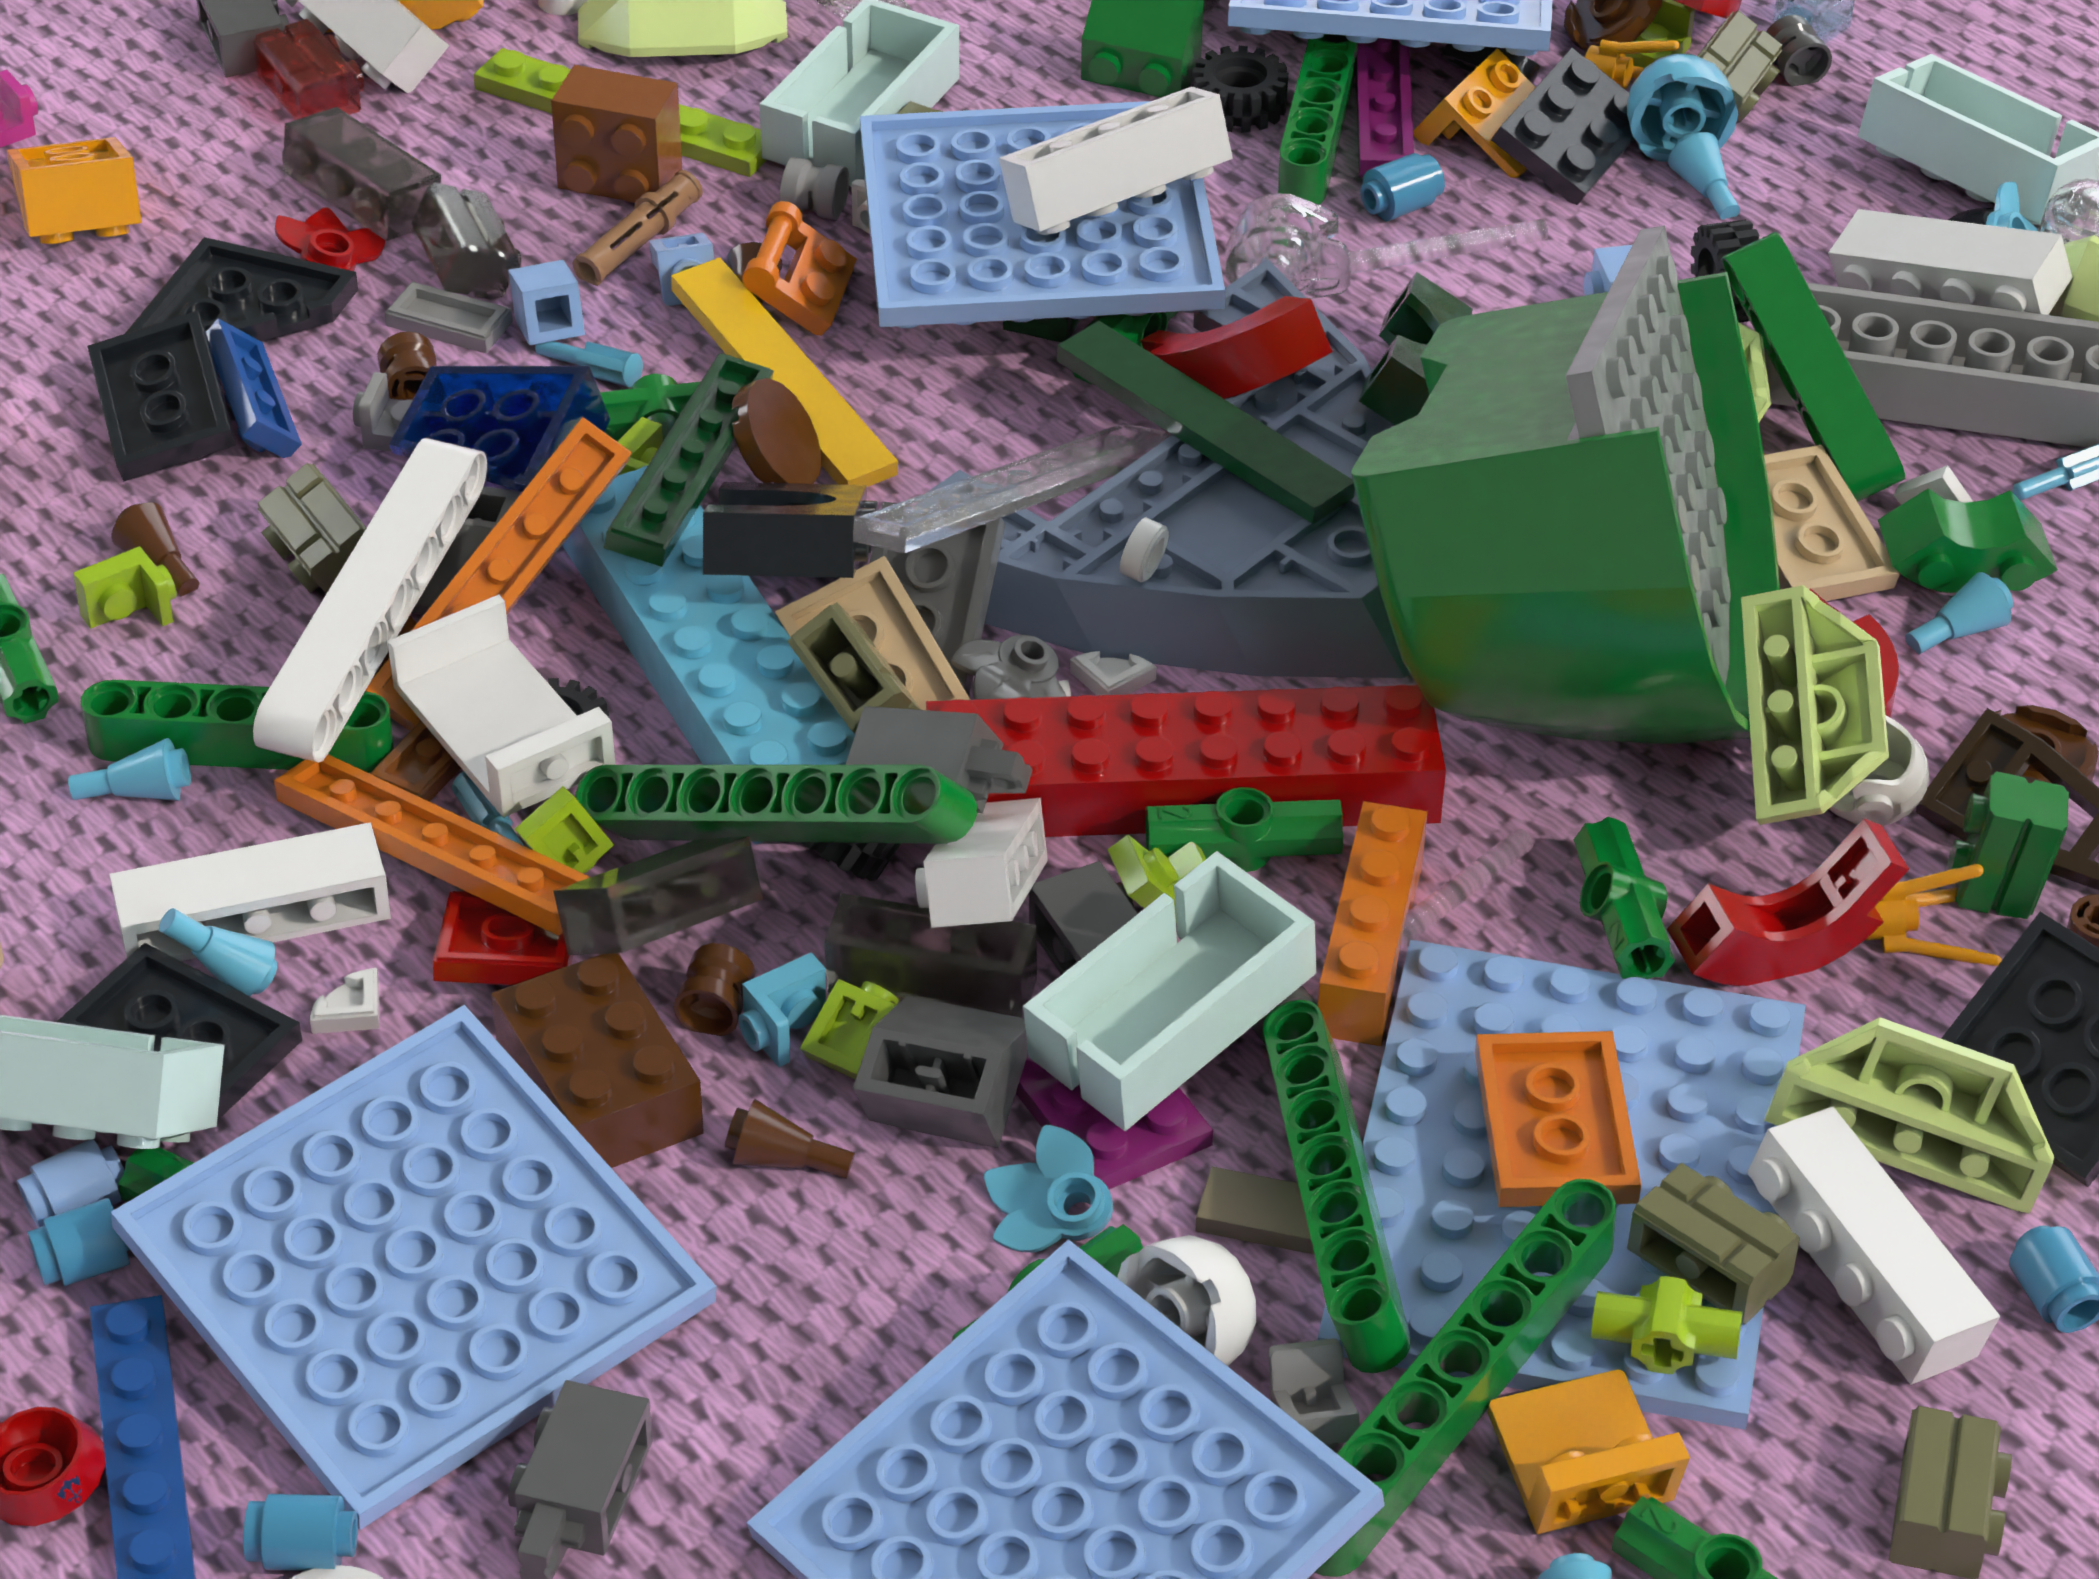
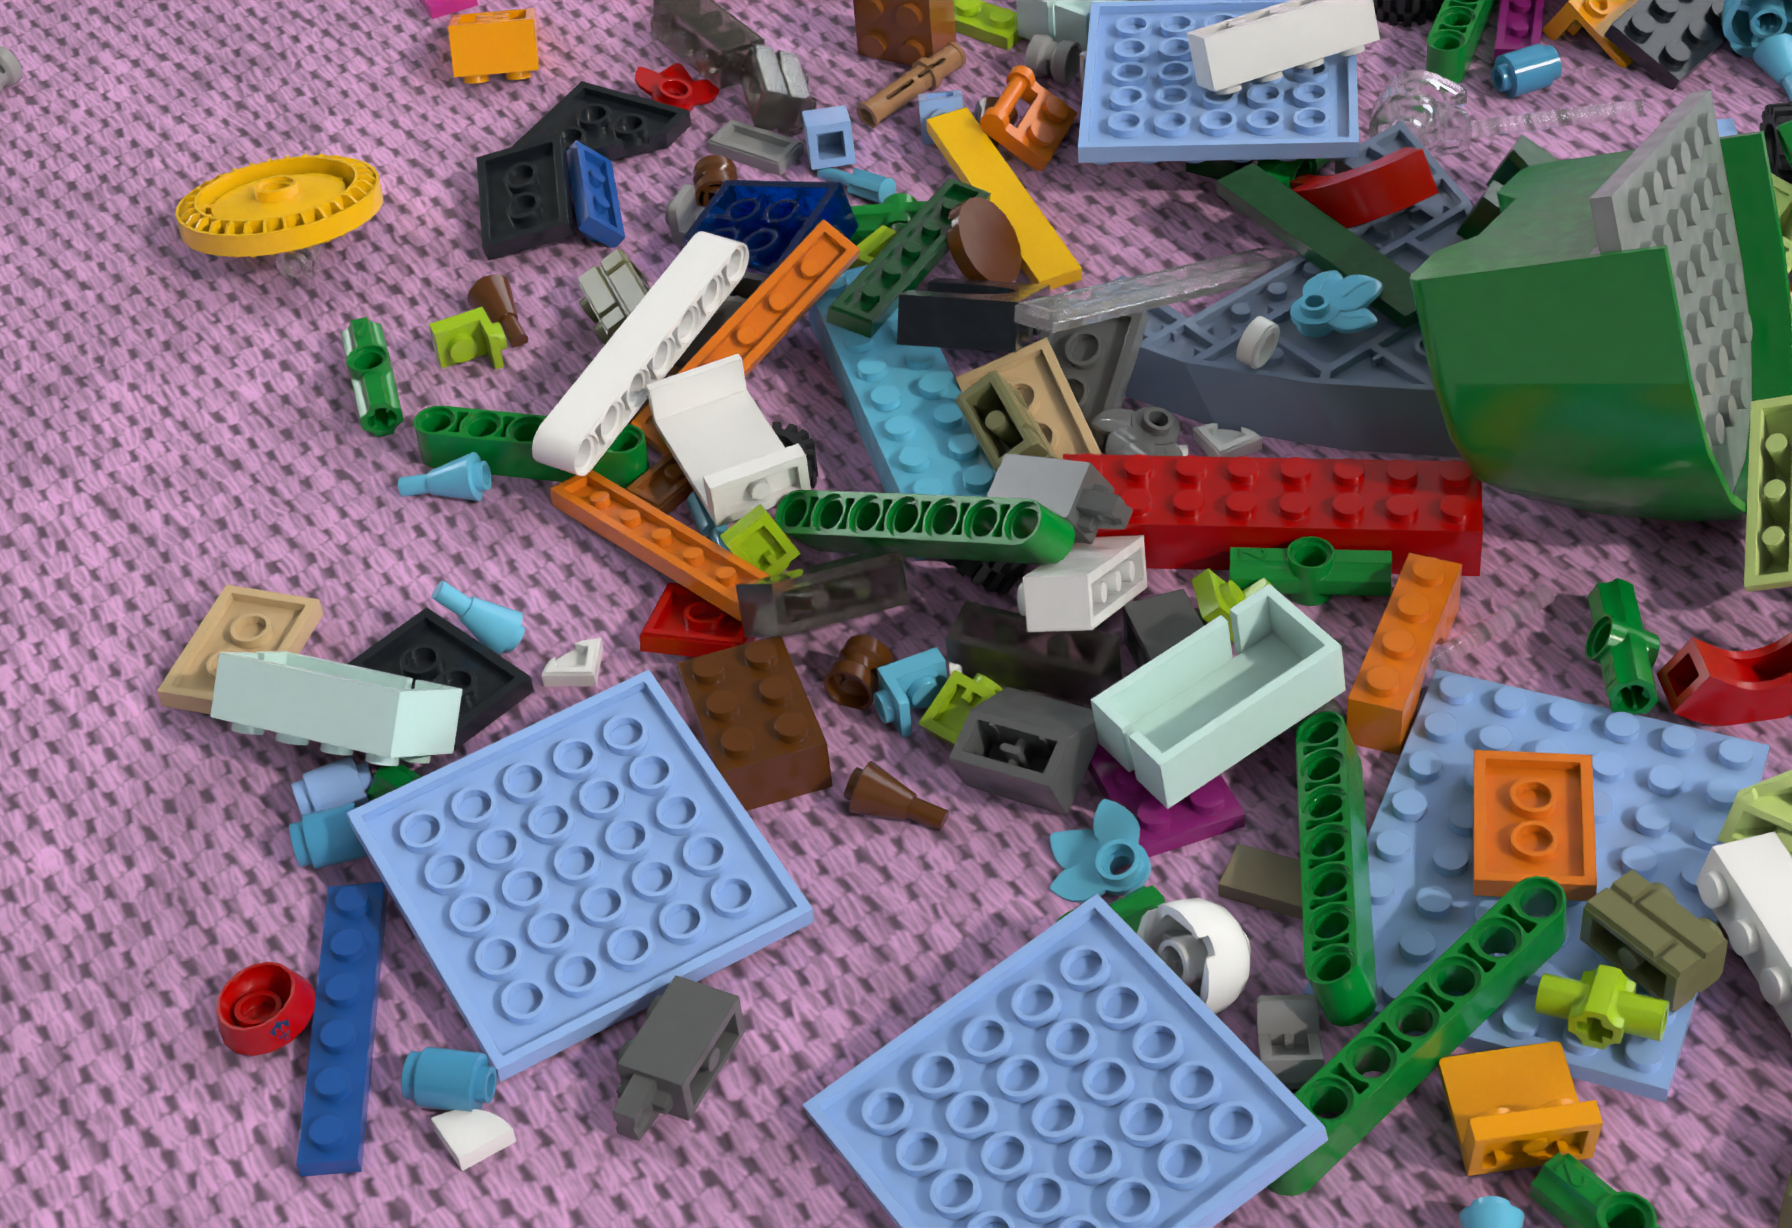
camera: 15 degrees right, 0 degrees up
white brick [110,822,391,961] -> none
none -> medium azure plate [1290,270,1383,337]

